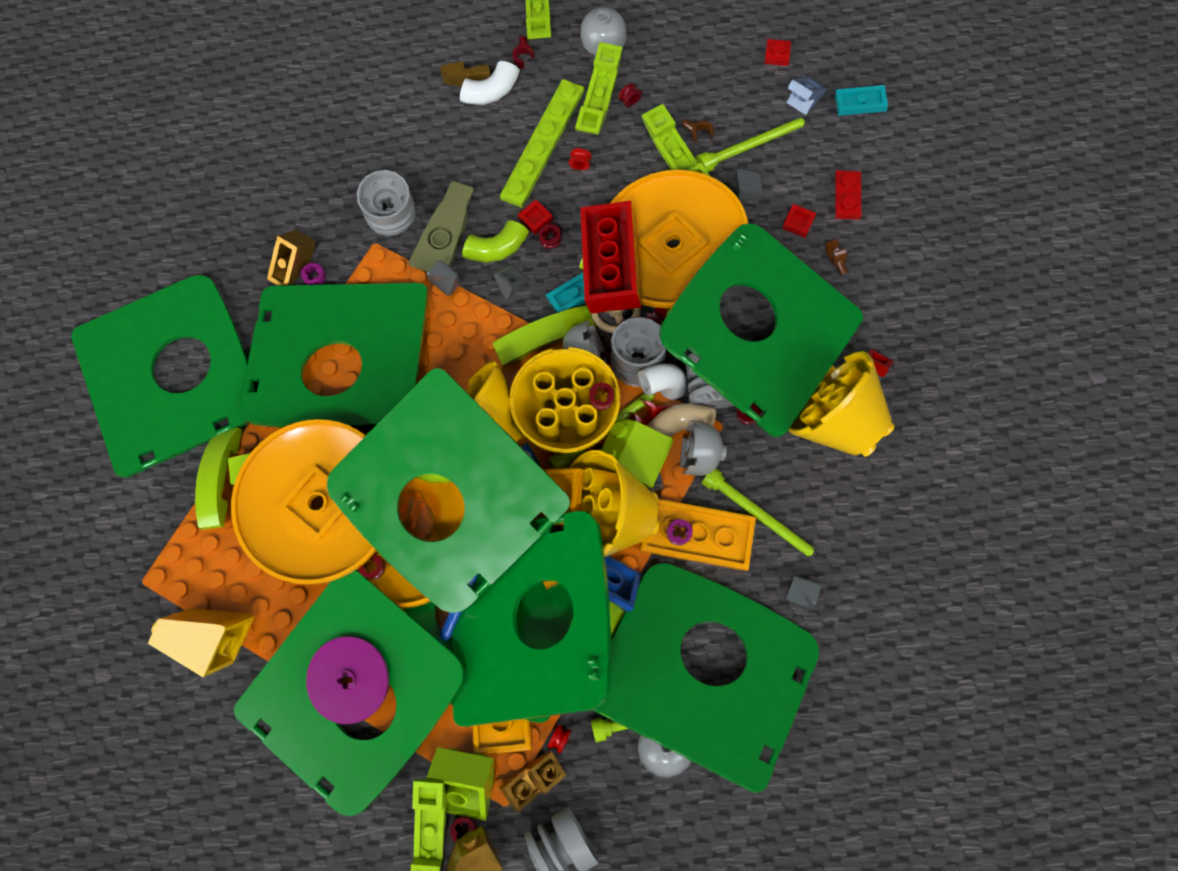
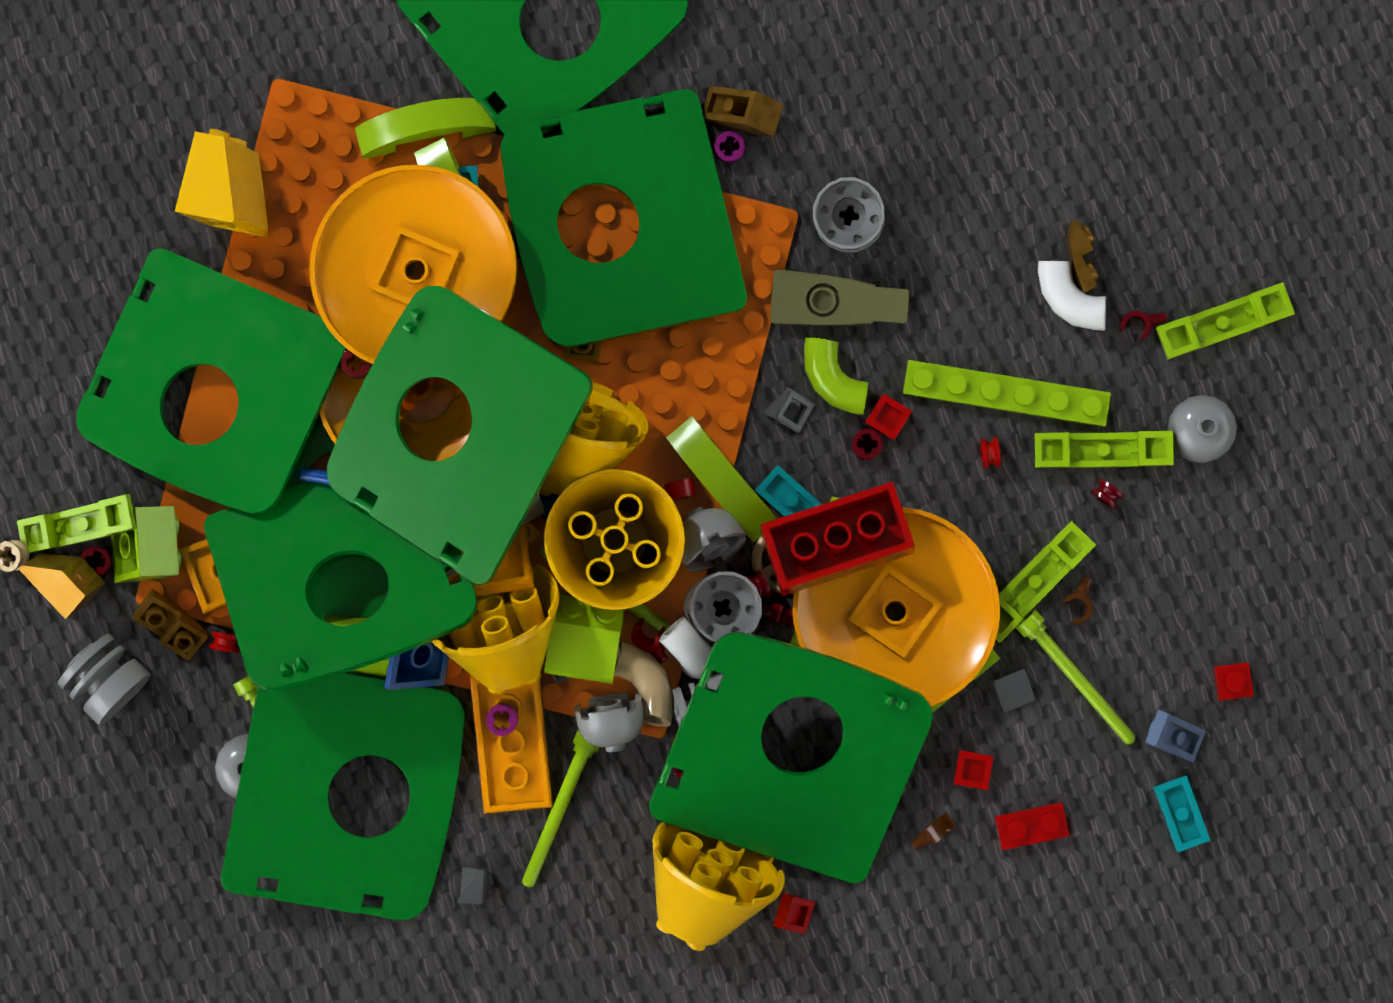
camera: 70 degrees right, 15 degrees up
magenta piece [306,636,389,724] -> none
dark grey slope [427,260,461,296] -> none
dark red bush [589,382,614,411] -> none

